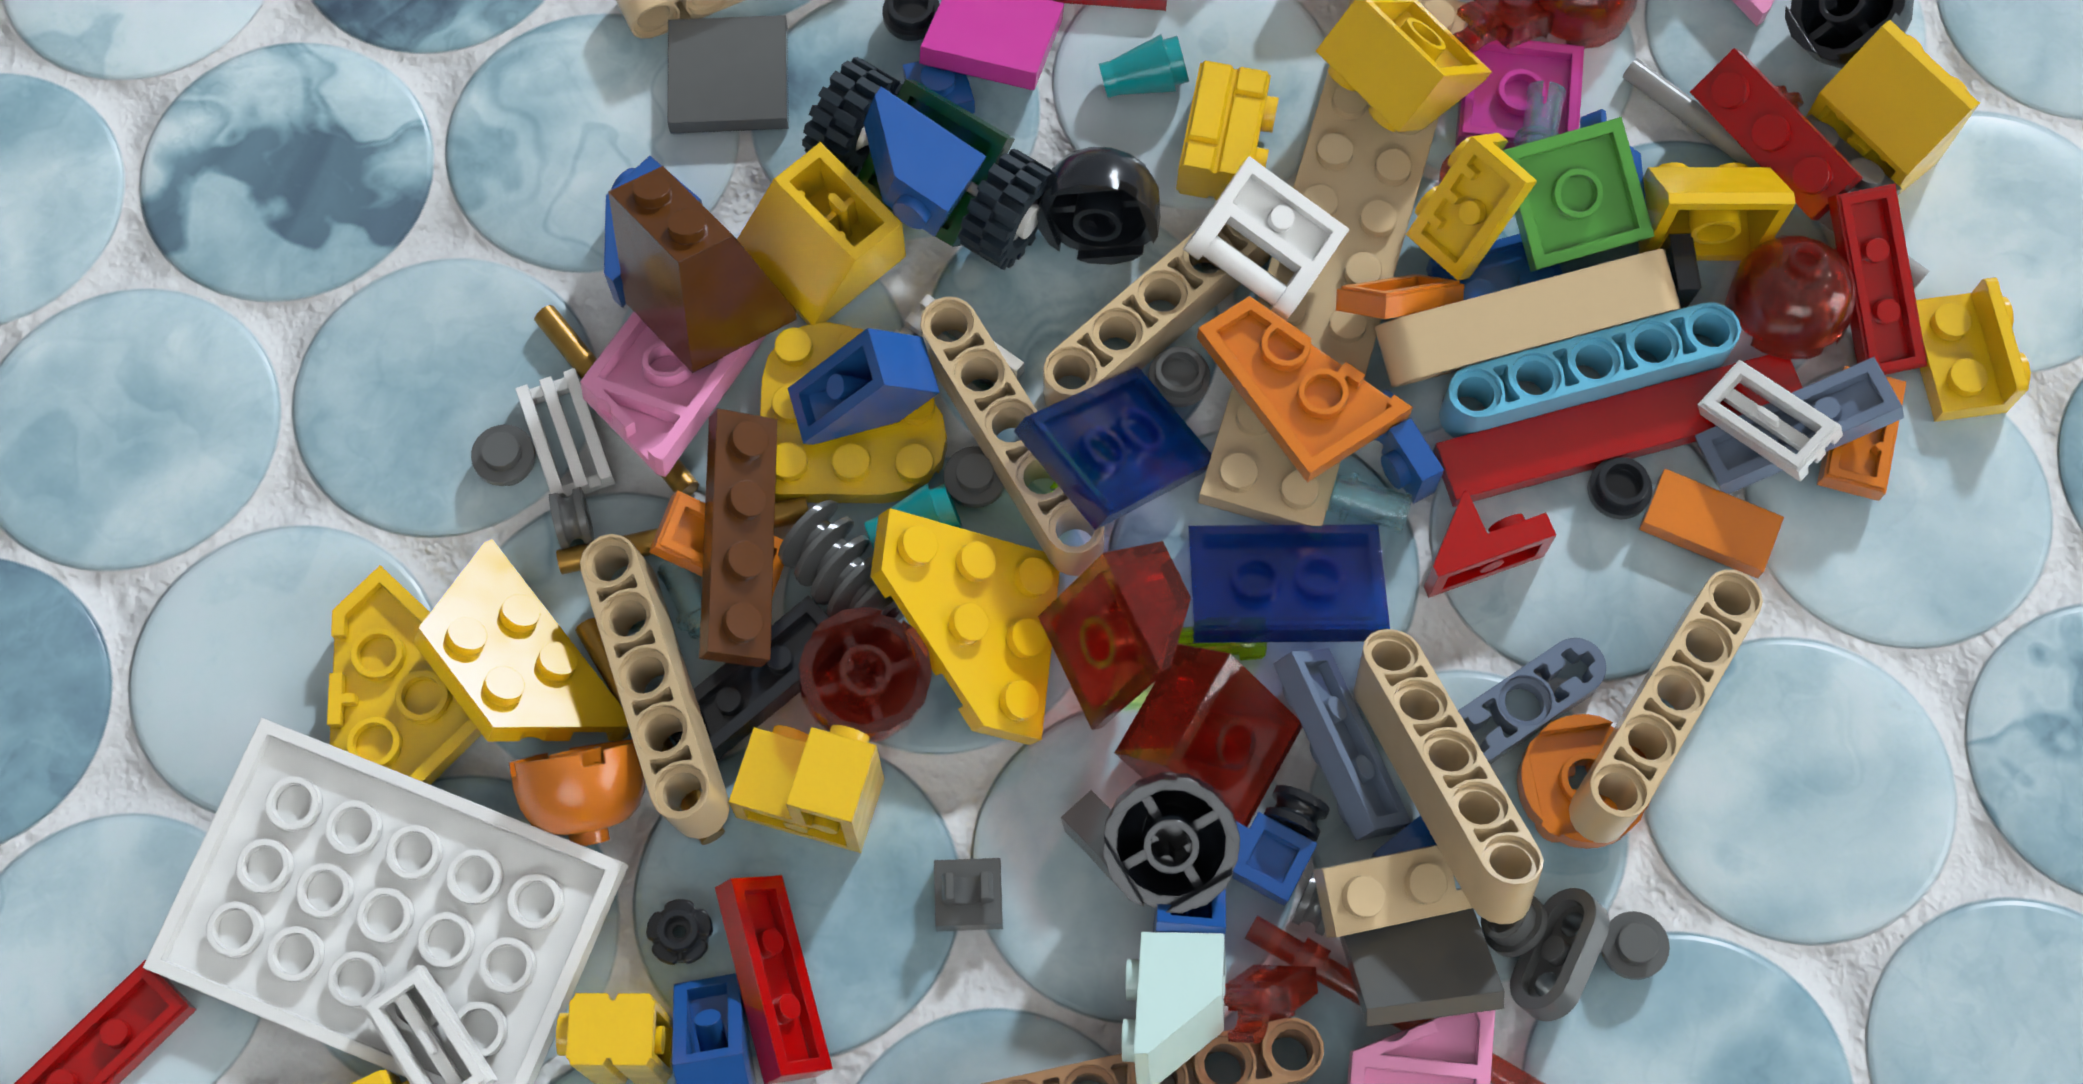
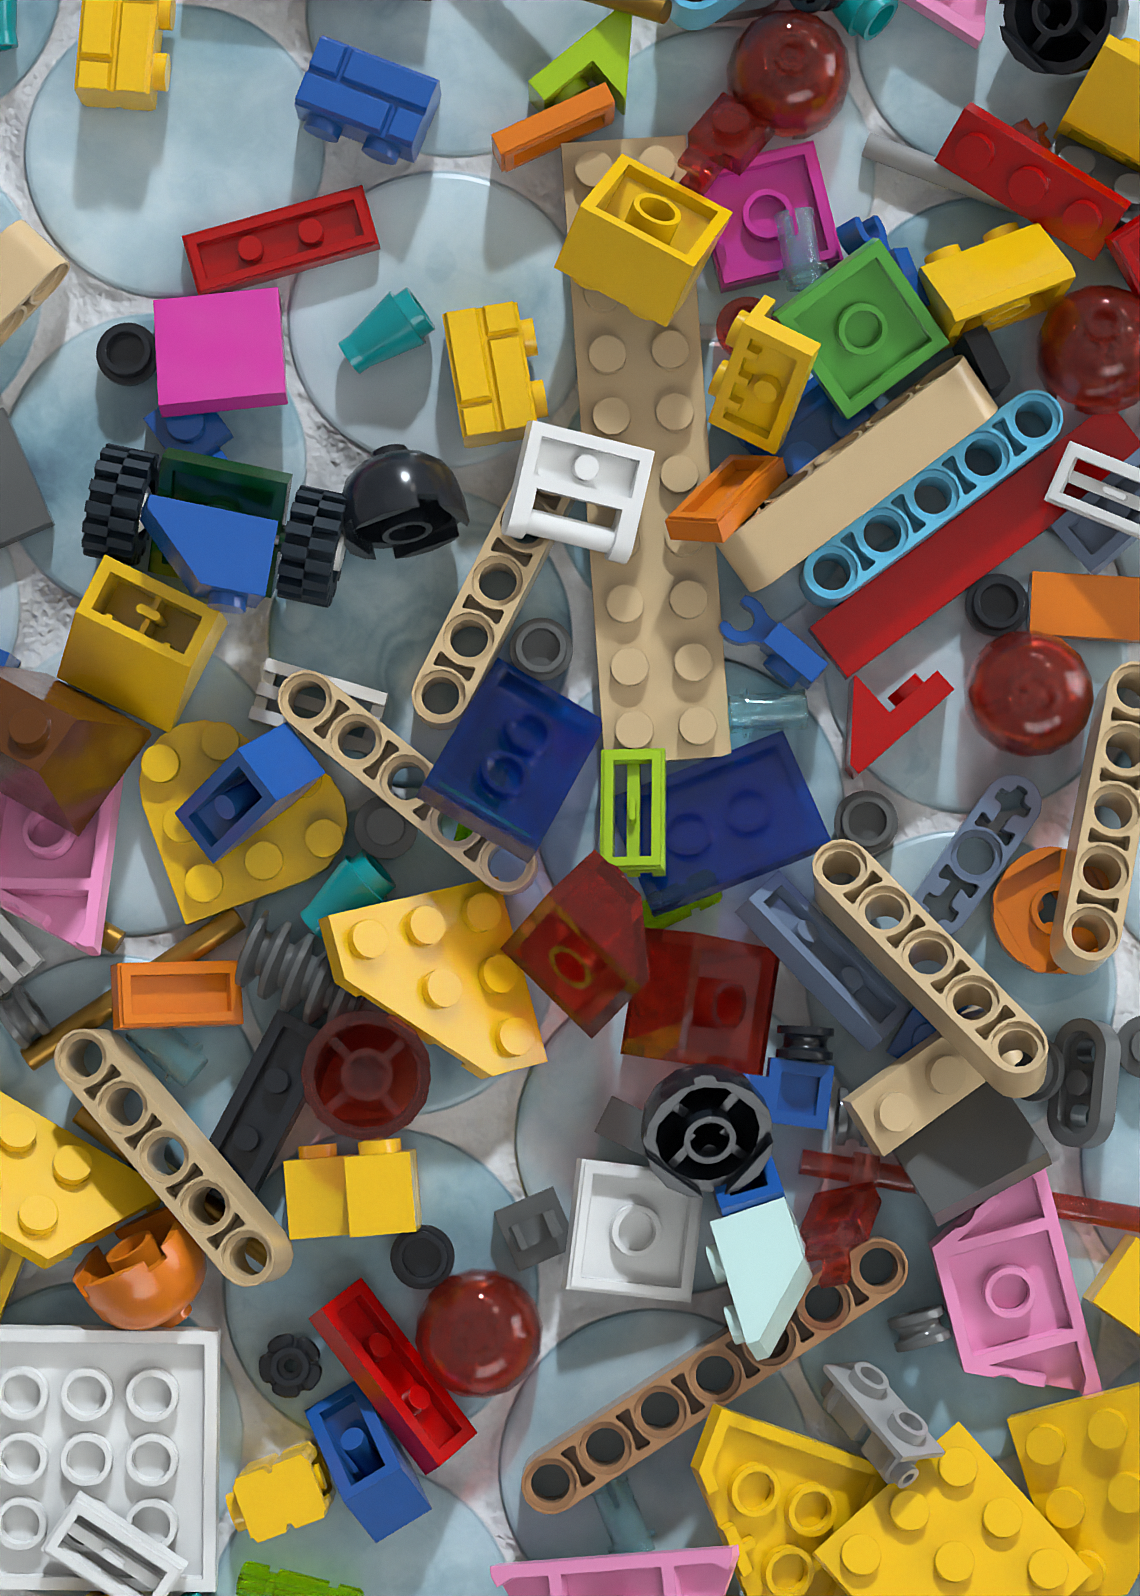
camera: 20 degrees left, 15 degrees up
reddish brown plate [699,408,778,667] -> none
orange wing [1197,296,1413,483] -> none
none -> black plate [390,1224,455,1290]
none -> clear red cylinder [414,1268,543,1399]
none -> white tile [561,1158,704,1303]
none -> lime tile [600,748,666,878]
none -> dark grey plate [834,790,898,854]
none -> clear red cylinder [963,629,1094,758]

